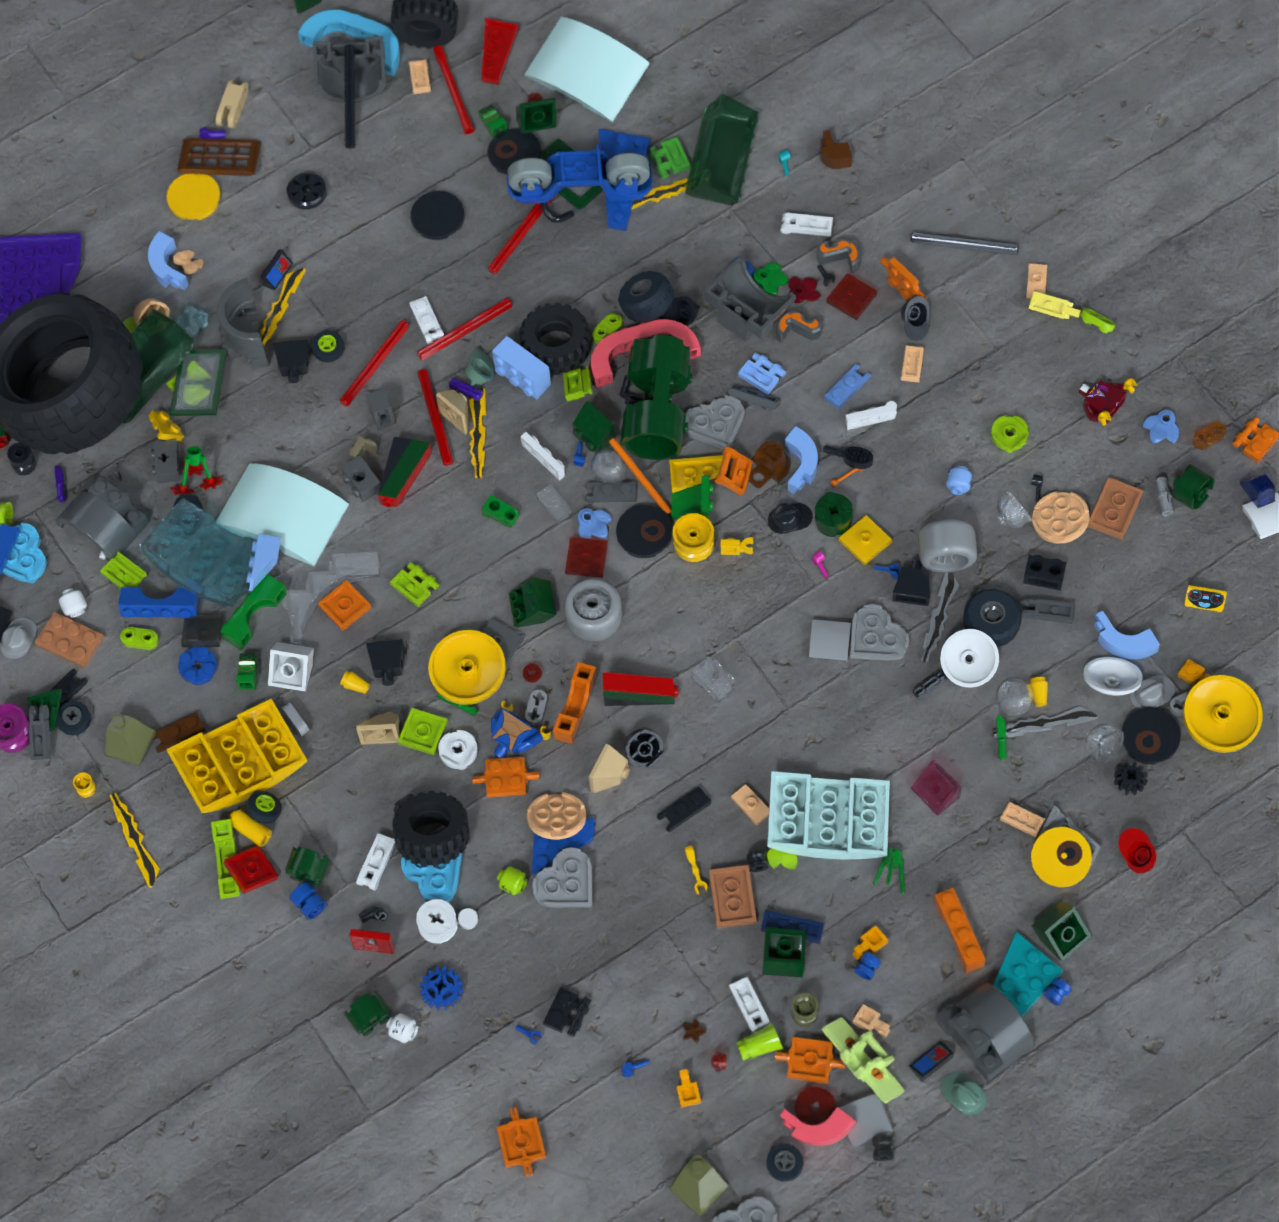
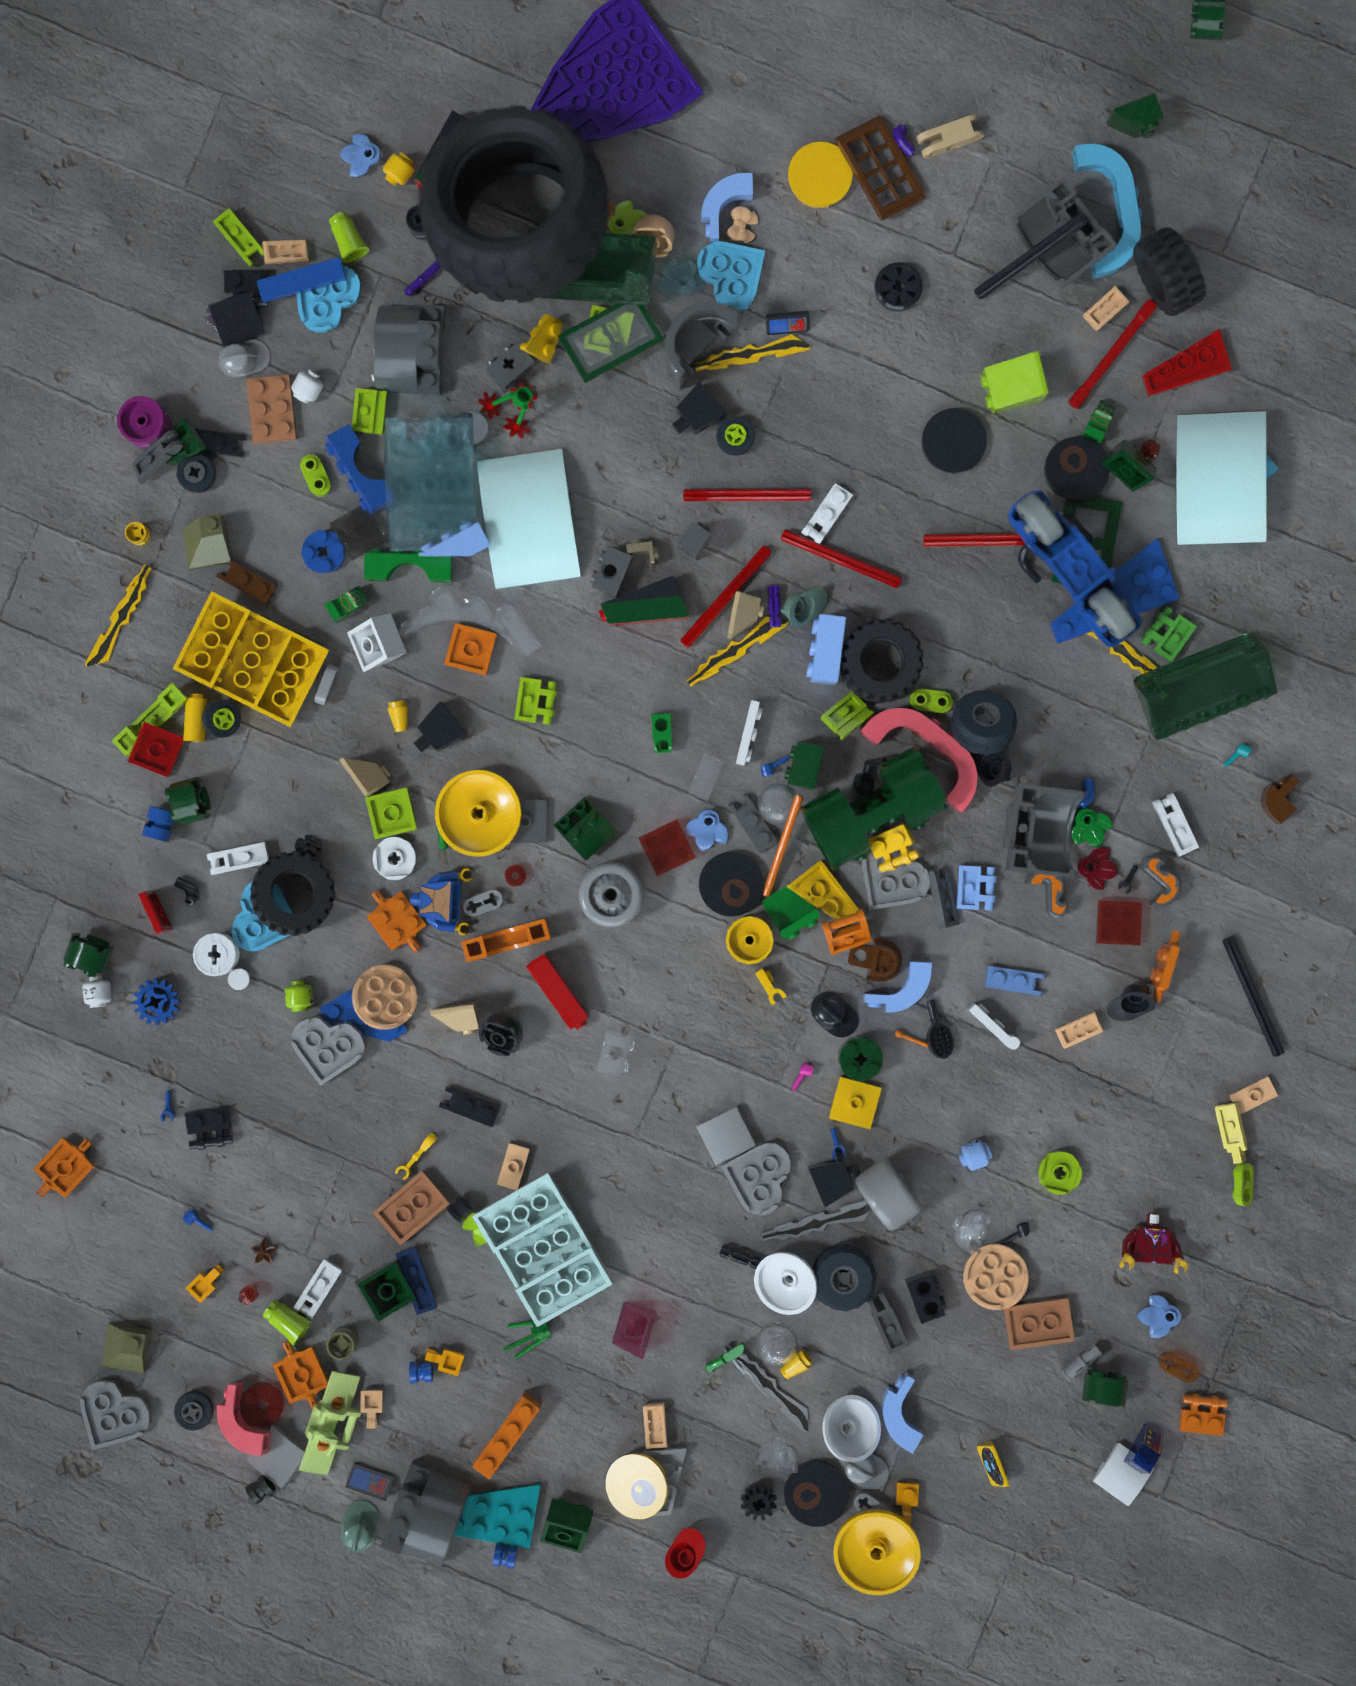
camera: 50 degrees right, 25 degrees up
none -> medium azure plate [697,241,765,311]
none -> yellow plate [868,822,920,872]
none -> lime slope [980,351,1049,414]

